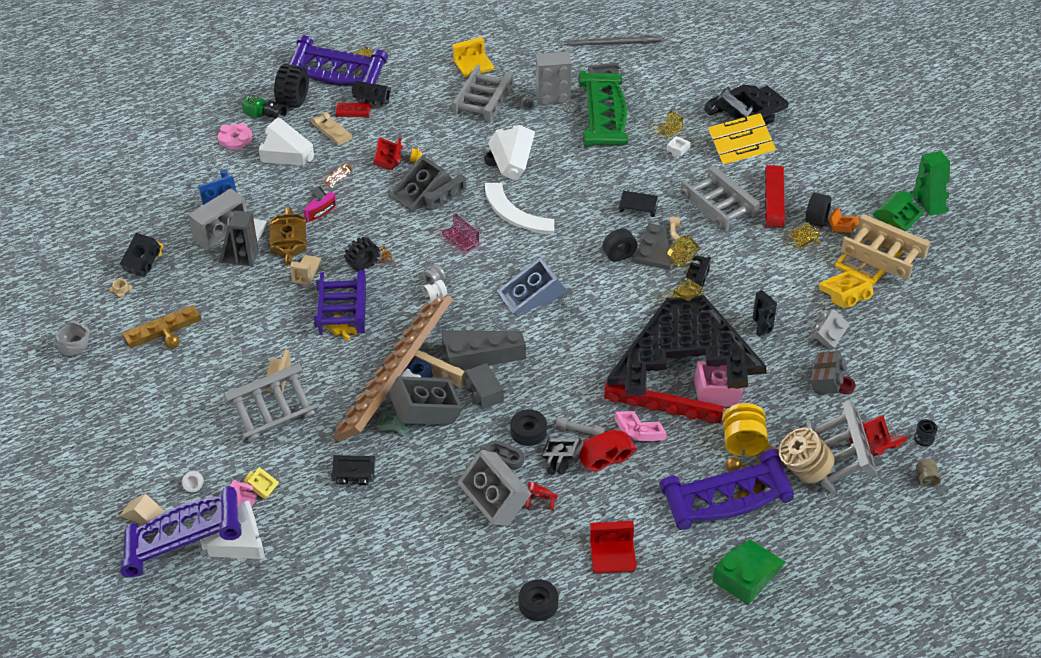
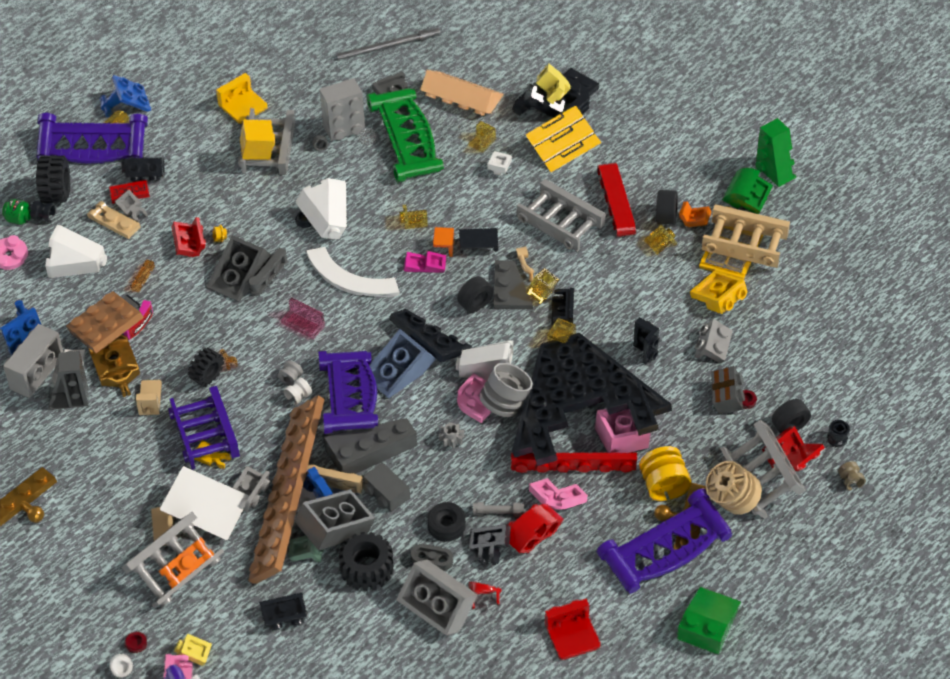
camera: 15 degrees left, 5 degrees up
none -> medium nougat plate [66,291,144,353]
none -> blue plate [99,75,151,118]
none -> light grey plate [115,190,148,223]
none -> dark red tile [125,631,147,653]
none -> orange plate [158,537,214,588]
none -> white sticker [160,466,249,540]
none -> light grey bracket [233,466,271,513]
none -> yellow head [240,120,275,160]
none -> blue plate [307,467,333,498]
none -> dark purple piece [318,351,378,434]
none -> black tyre [339,532,394,591]
none -> black wing [389,309,472,363]
none -> clear yellow bracket [399,204,428,229]
none -> dark pink slope [404,251,446,273]
none -> light nougat slope [421,69,504,116]
none -> orange panel [433,227,454,257]
none -> light grey gear [439,422,464,449]
none -> white slope [456,340,513,381]
none -> bright pink plate [457,373,492,423]
none -> light grey wheel [479,363,533,417]
none -> light yellow brick [536,64,571,104]
none -> black tyre [771,399,811,434]

